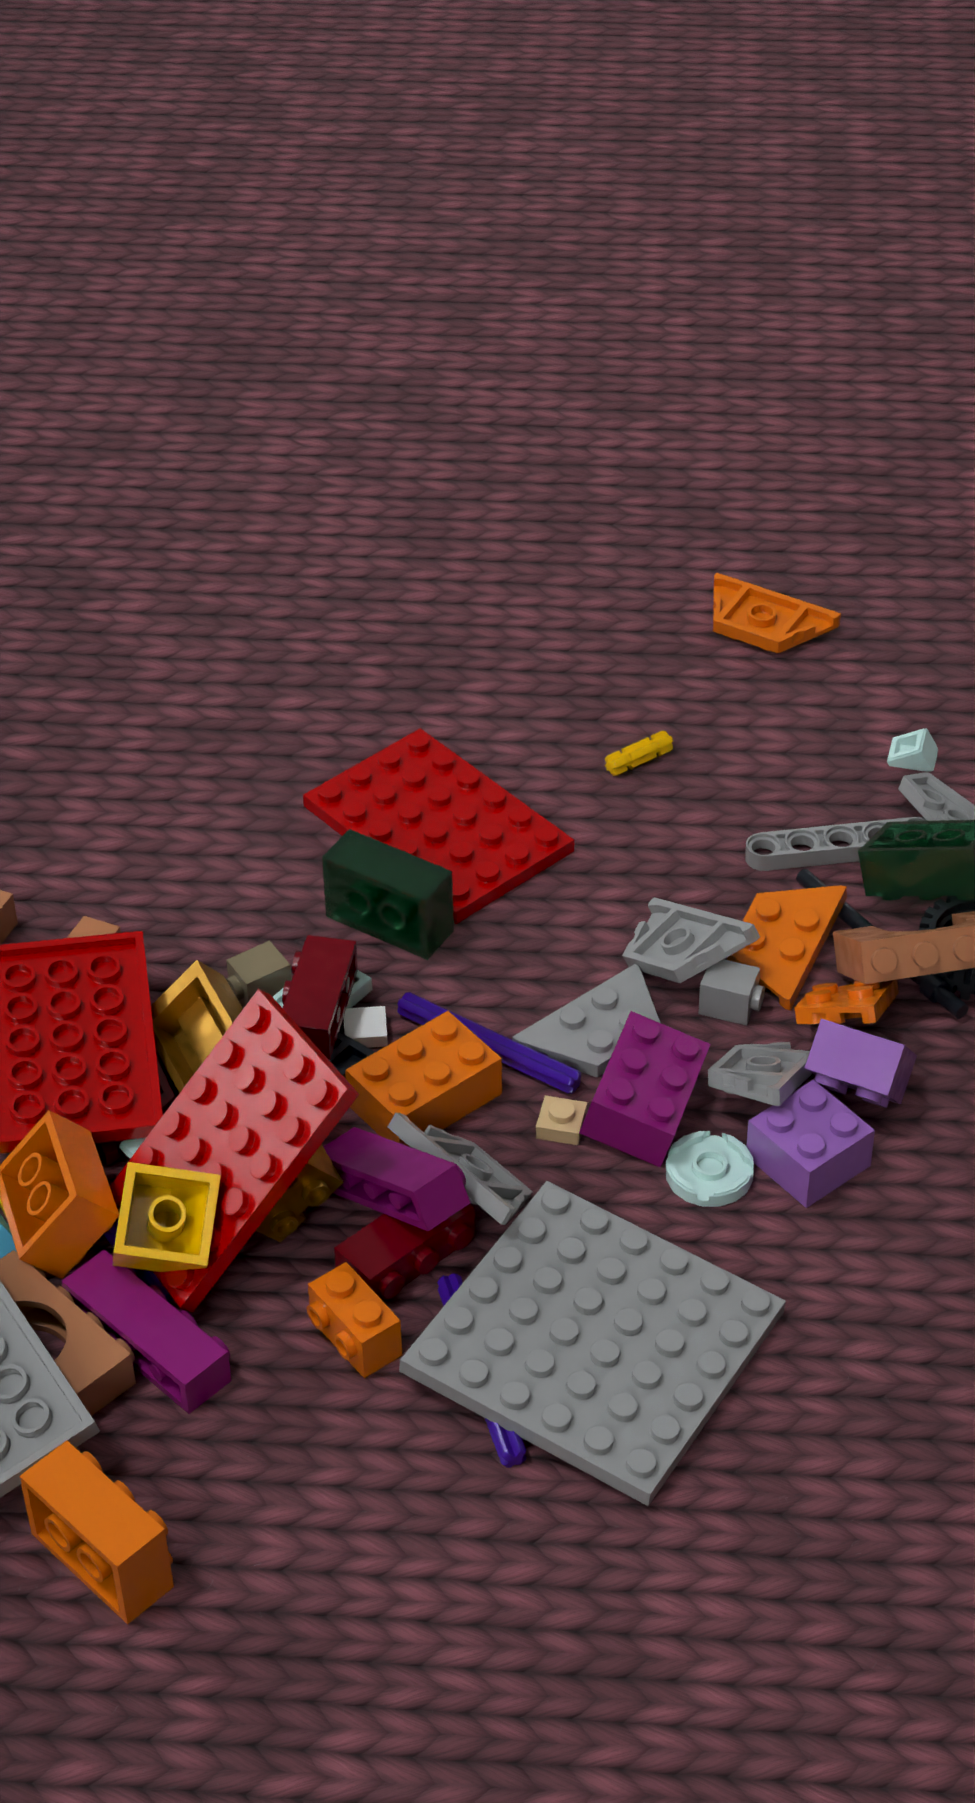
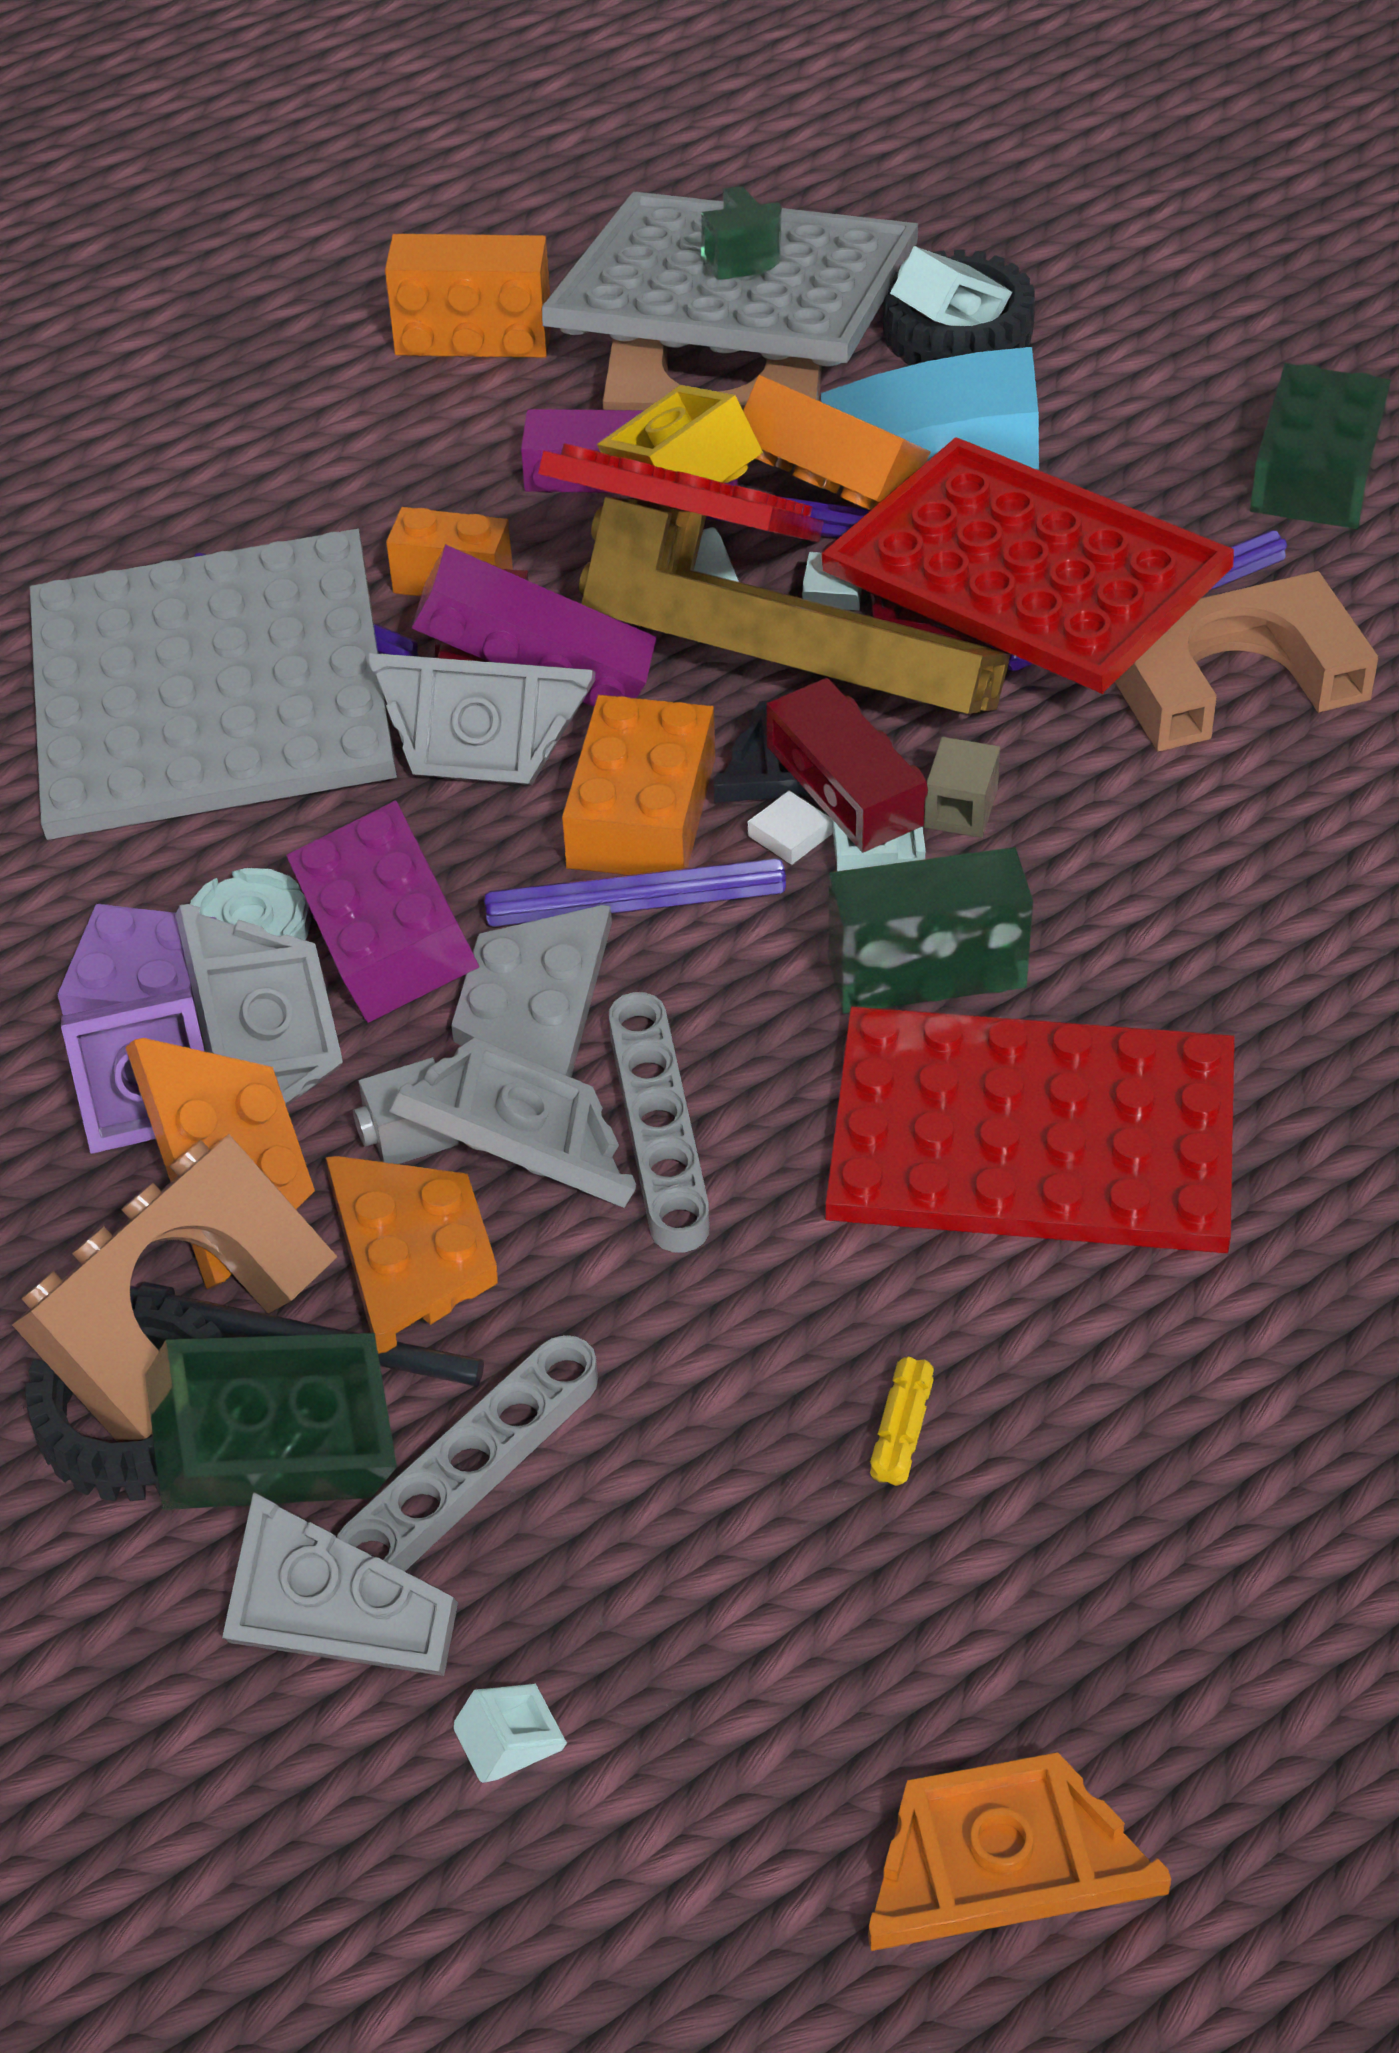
camera: 140 degrees right, 5 degrees up
tan plate [536,1095,587,1145] -> none
none -> light grey beam [609,992,710,1252]

